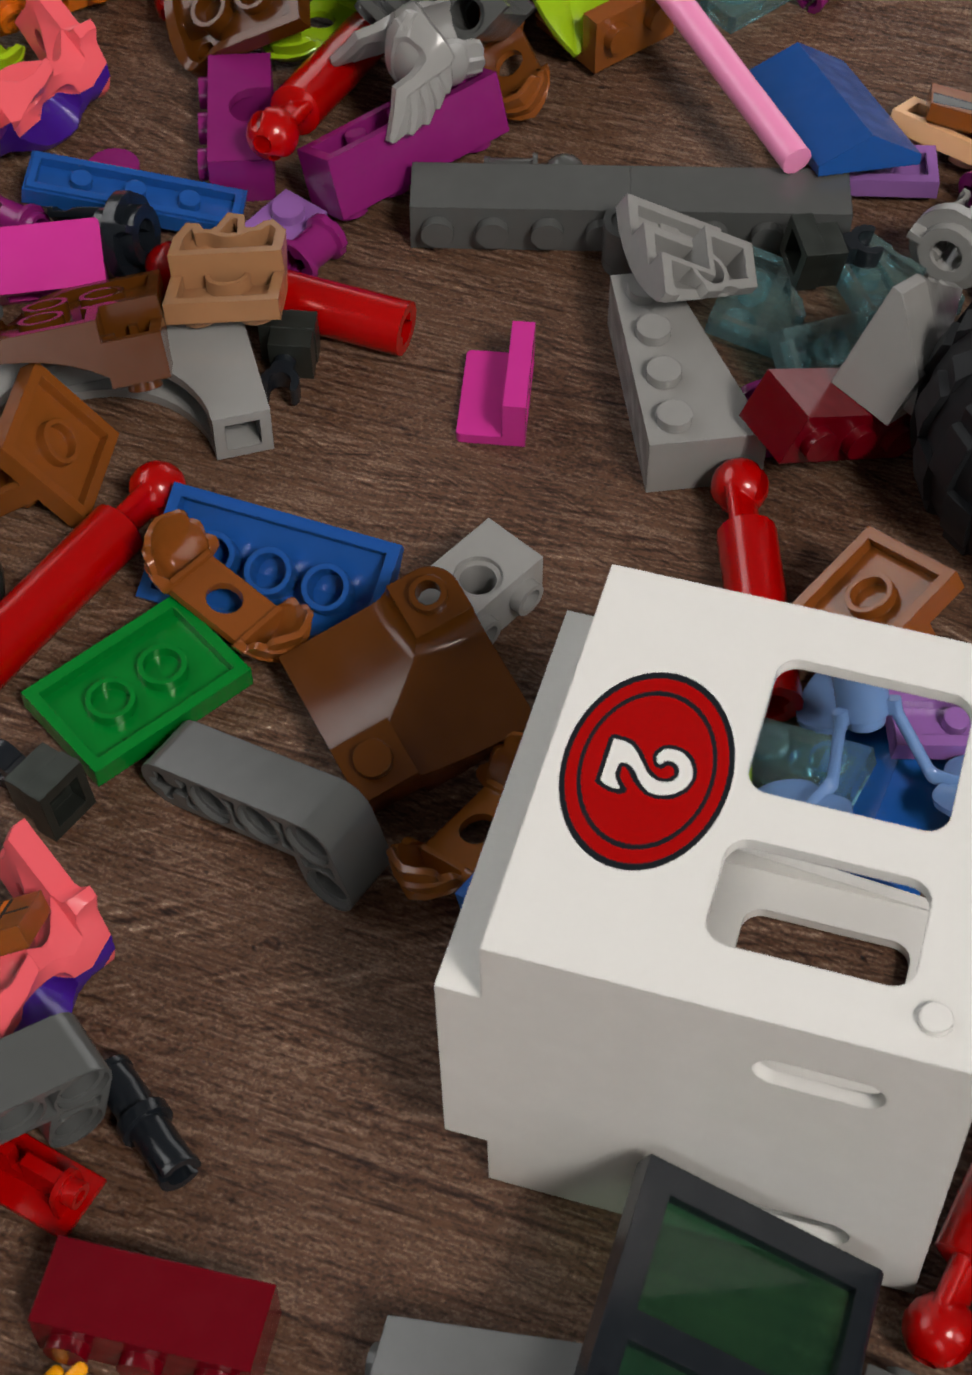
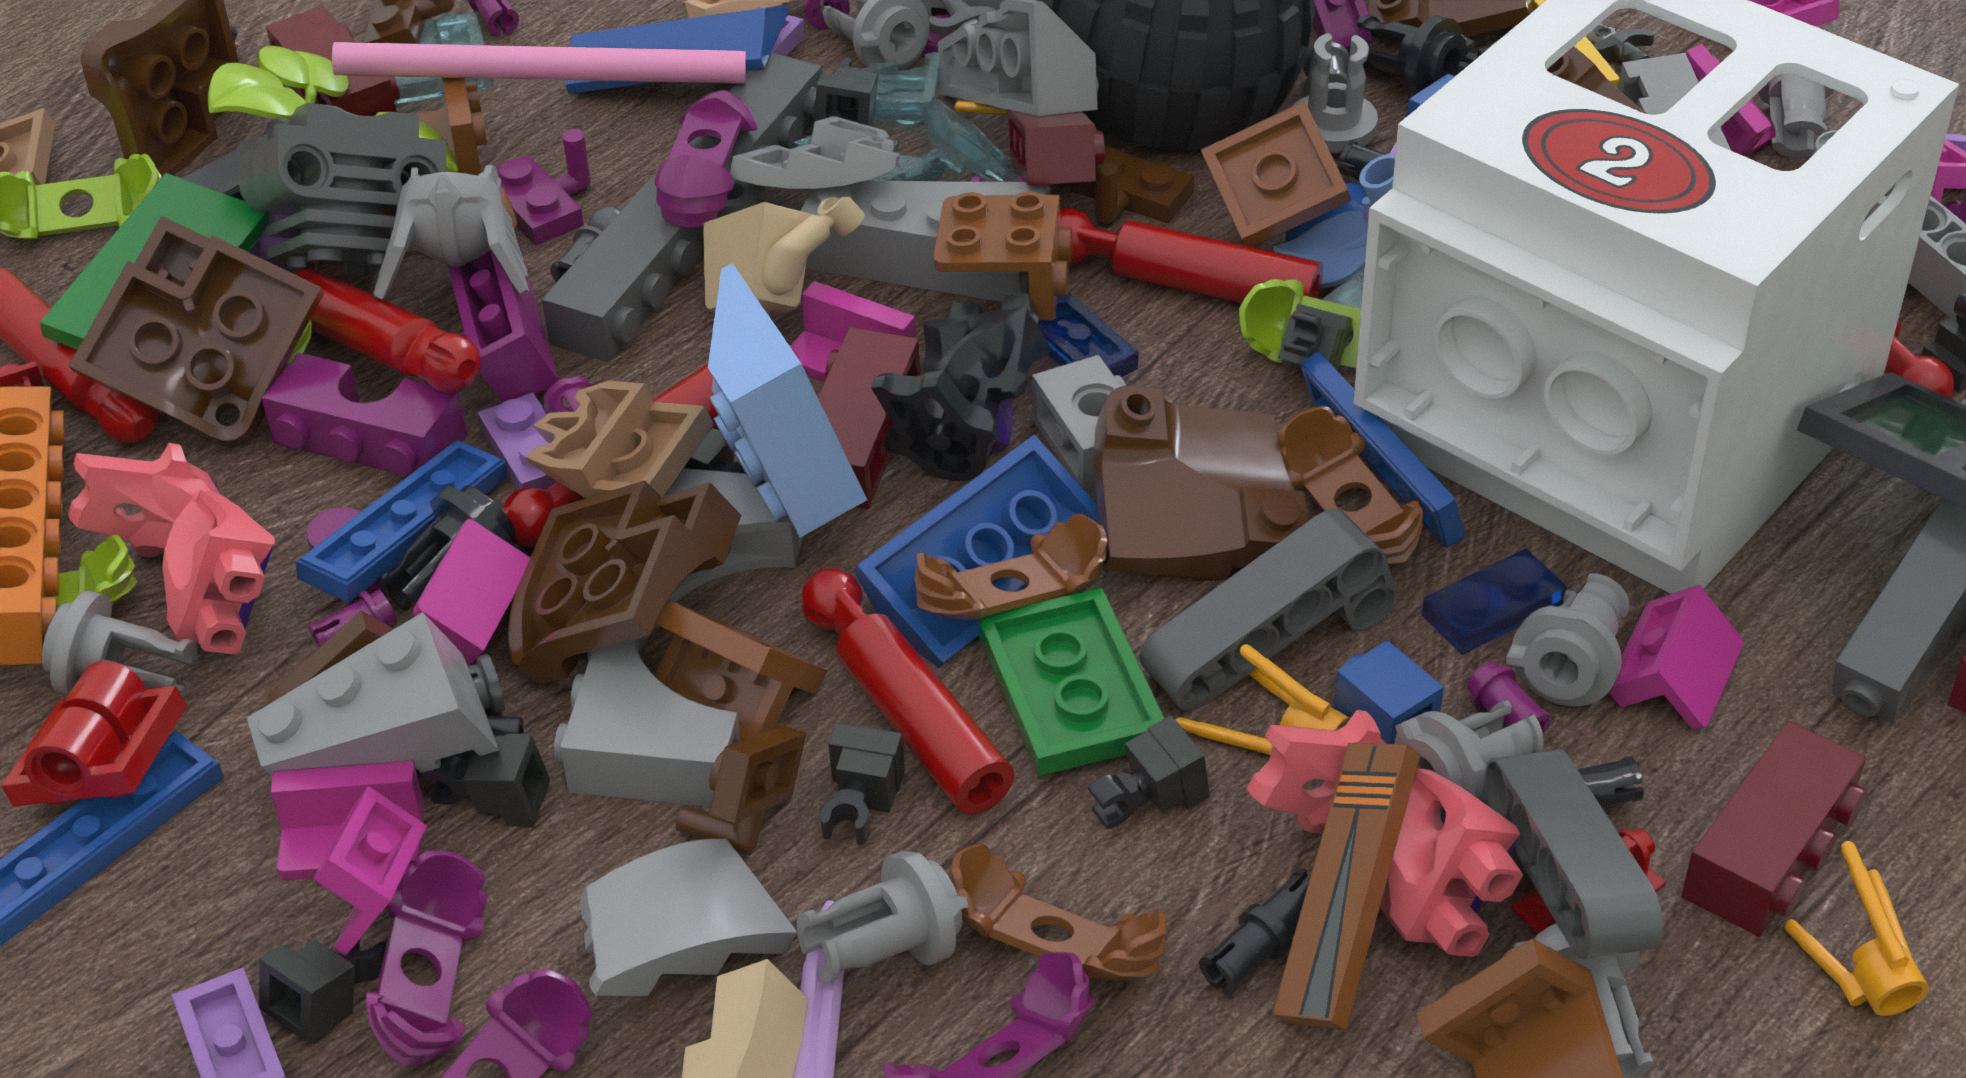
camera: 65 degrees left, 10 degrees down
none -> magenta plate [496,129,591,246]
none -> magenta piece [654,90,757,228]
none -> tan torso [703,196,865,317]
none -> light blue slope [708,263,867,538]
none -> dark red brick [815,327,921,509]
none -> black hips [871,293,1050,481]
none -> dark orange bracket [933,192,1073,320]
none -> clear blue plate [1038,292,1139,377]
none -> reddish brown plate [1071,147,1194,225]
none -> light orange plant [1175,644,1350,755]
none -> blue brick [1334,640,1444,744]
none -> light grey piece [1394,700,1544,823]
none -> clear blue plate [1422,548,1568,655]
none -> magenta pin [1466,661,1552,734]
none -> light grey piece [1506,573,1630,706]
none -> dark pink panel [1609,585,1744,730]

